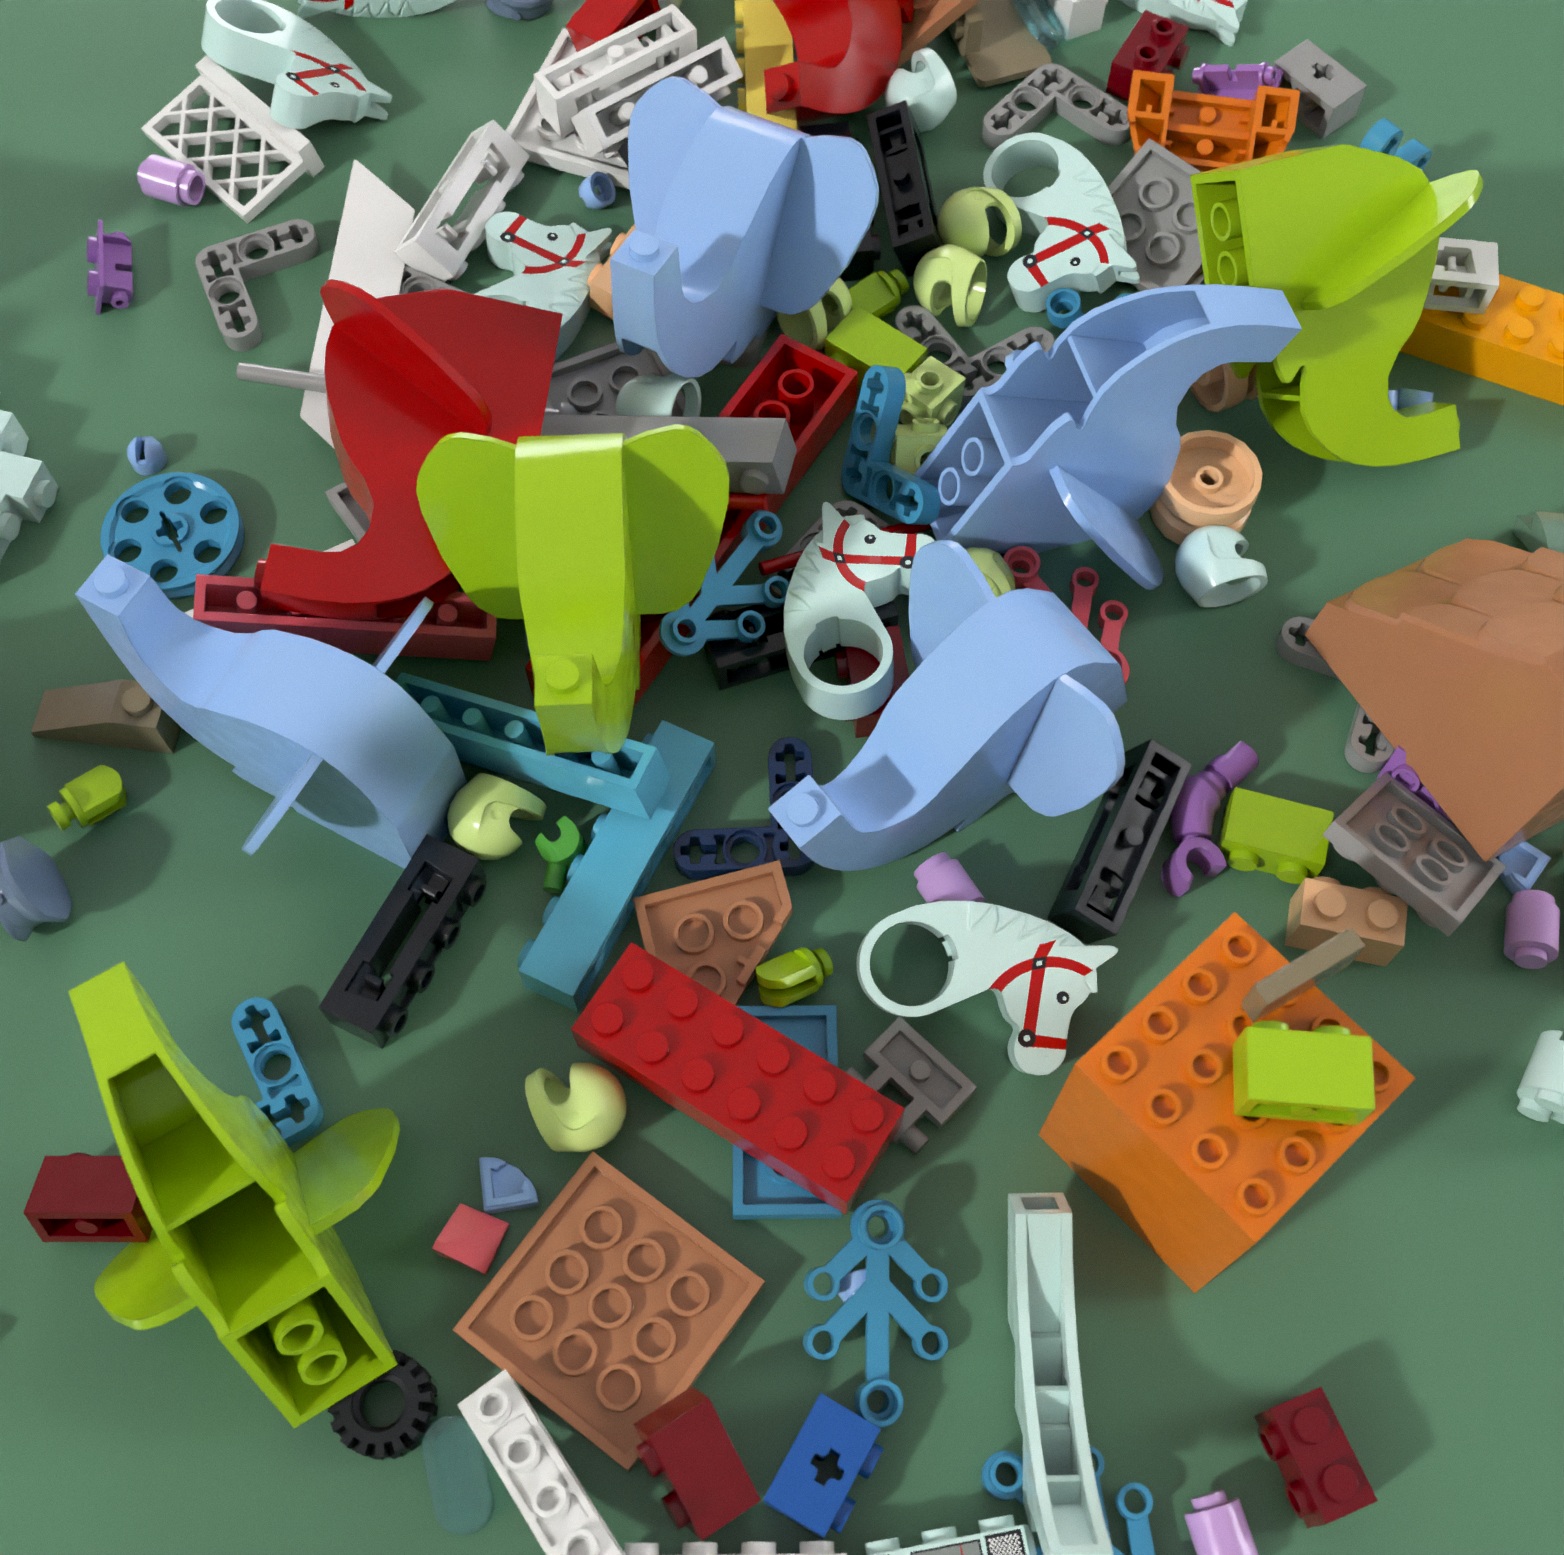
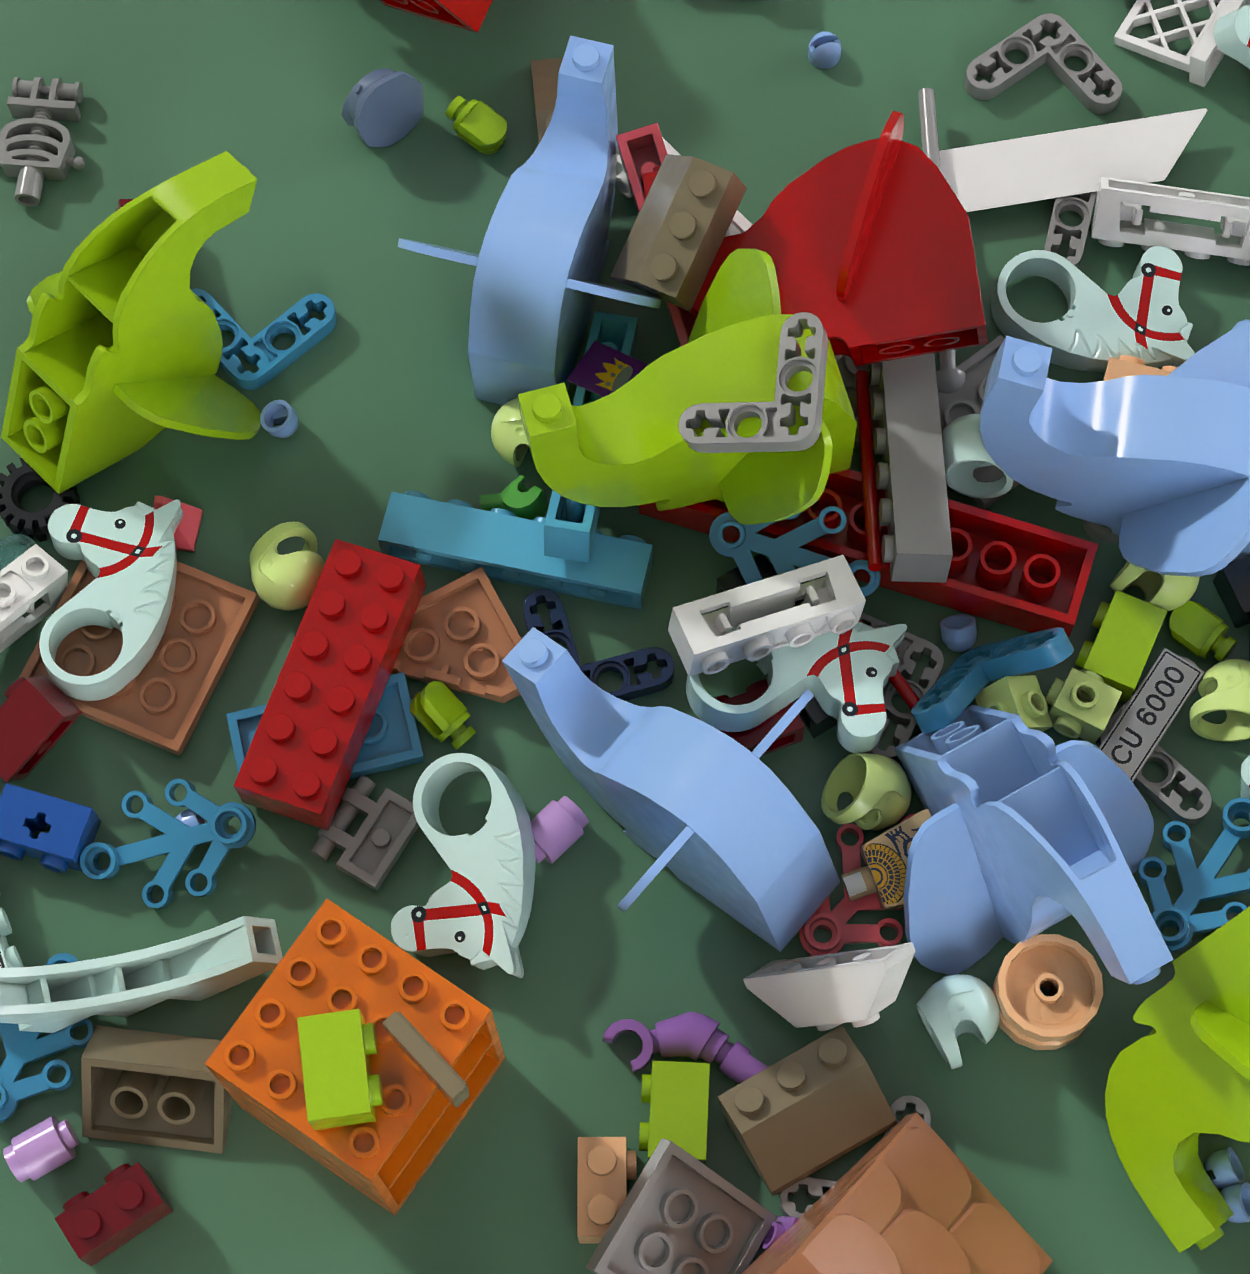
camera: 80 degrees right, 5 degrees up
dark azure wedge [100,472,244,599] -> none
black brick [319,834,487,1049] -> none
light blue tile [479,1157,540,1215] -> none
black brick [1047,739,1192,944] -> none
none -> light aqua animal [39,499,183,701]
none -> dark tan slope [81,1025,234,1154]
none -> light blue hinge [260,400,299,438]
none -> dark purple sticker [567,340,648,397]
none -> dark tan slope [610,154,747,311]
none -> white brick [668,555,866,677]
none -> light grey beam [679,312,828,453]
none -> dark tan slope [717,1025,897,1197]
none -> white wedge [743,942,916,1031]
none -> torso [841,809,931,911]
none -> light blue hinge [940,614,977,652]
none -> light grey tile [1099,648,1204,782]

